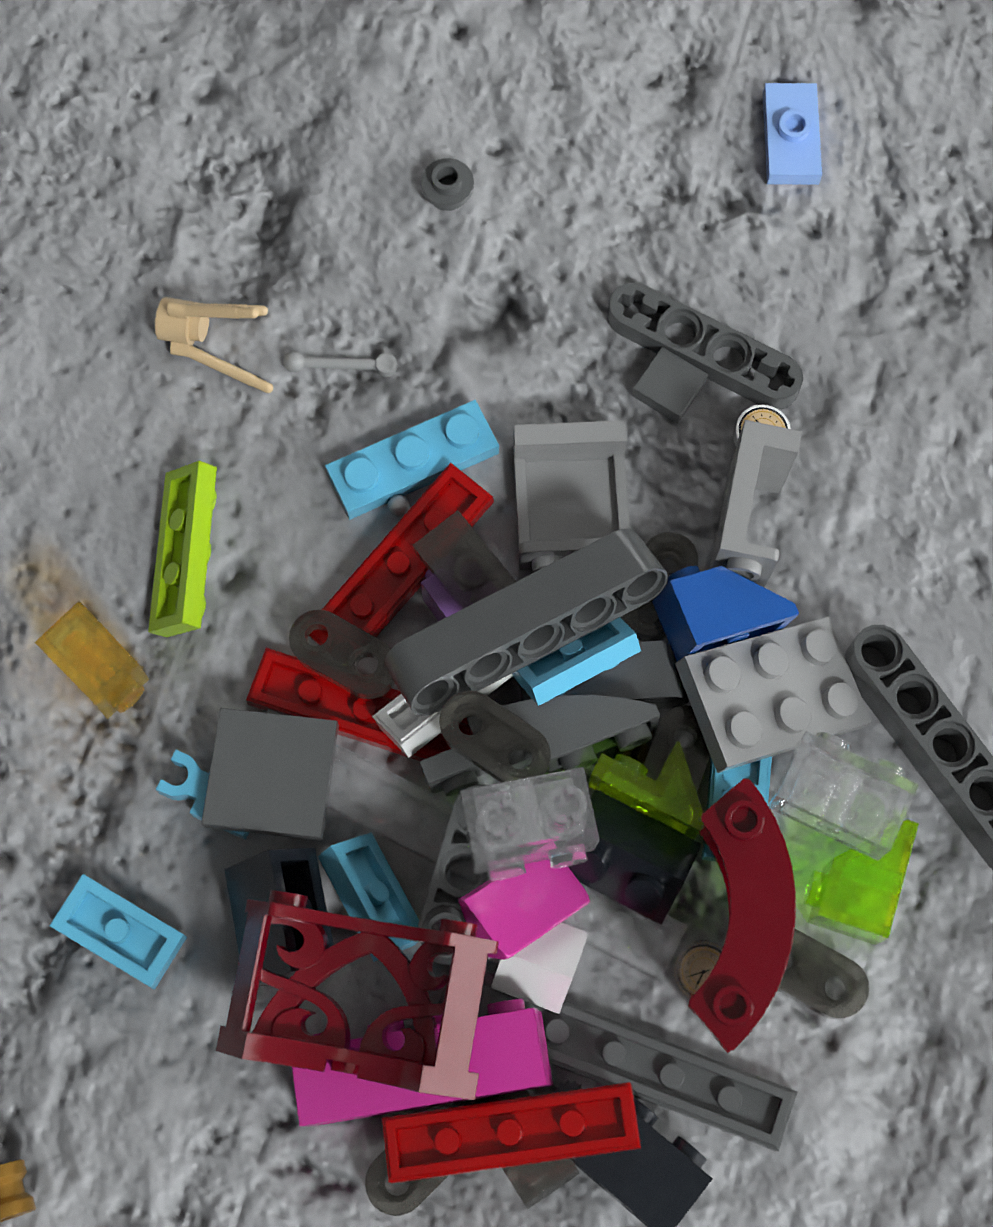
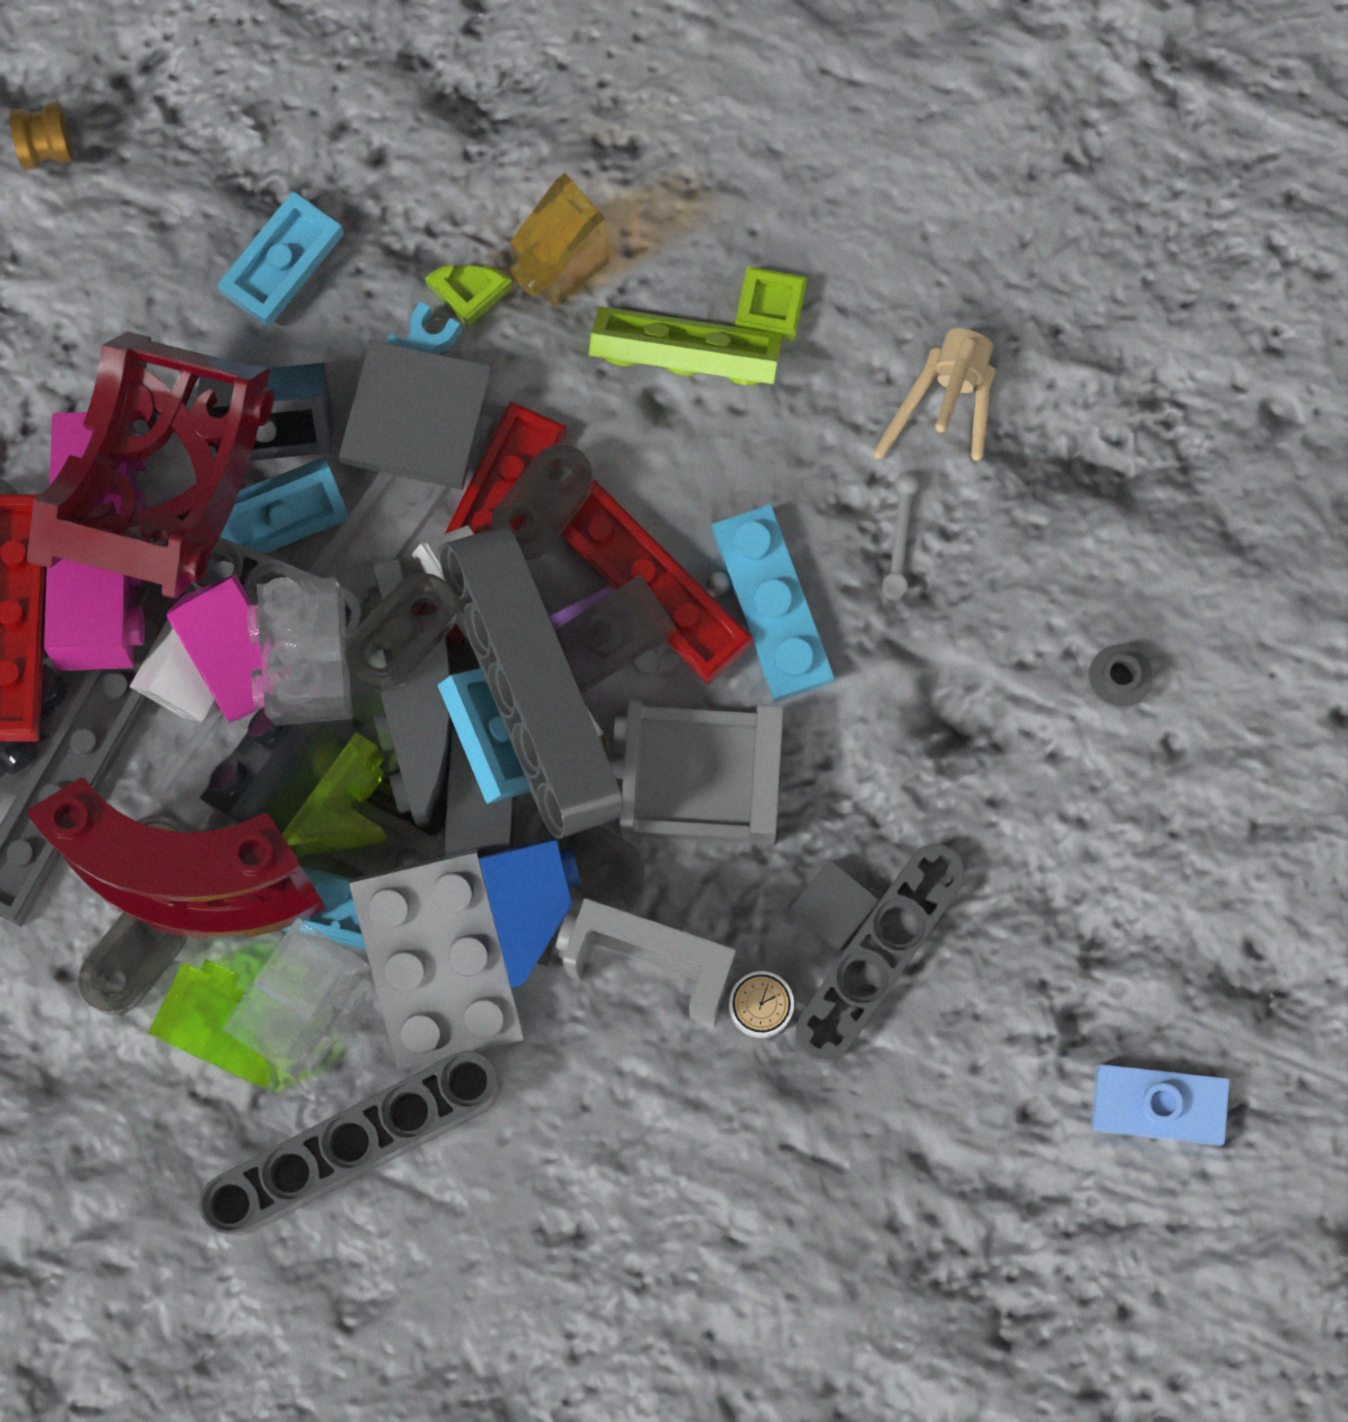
camera: 100 degrees right, 5 degrees up
none -> lime tile [425,265,513,327]
none -> lime tile [735,266,808,342]

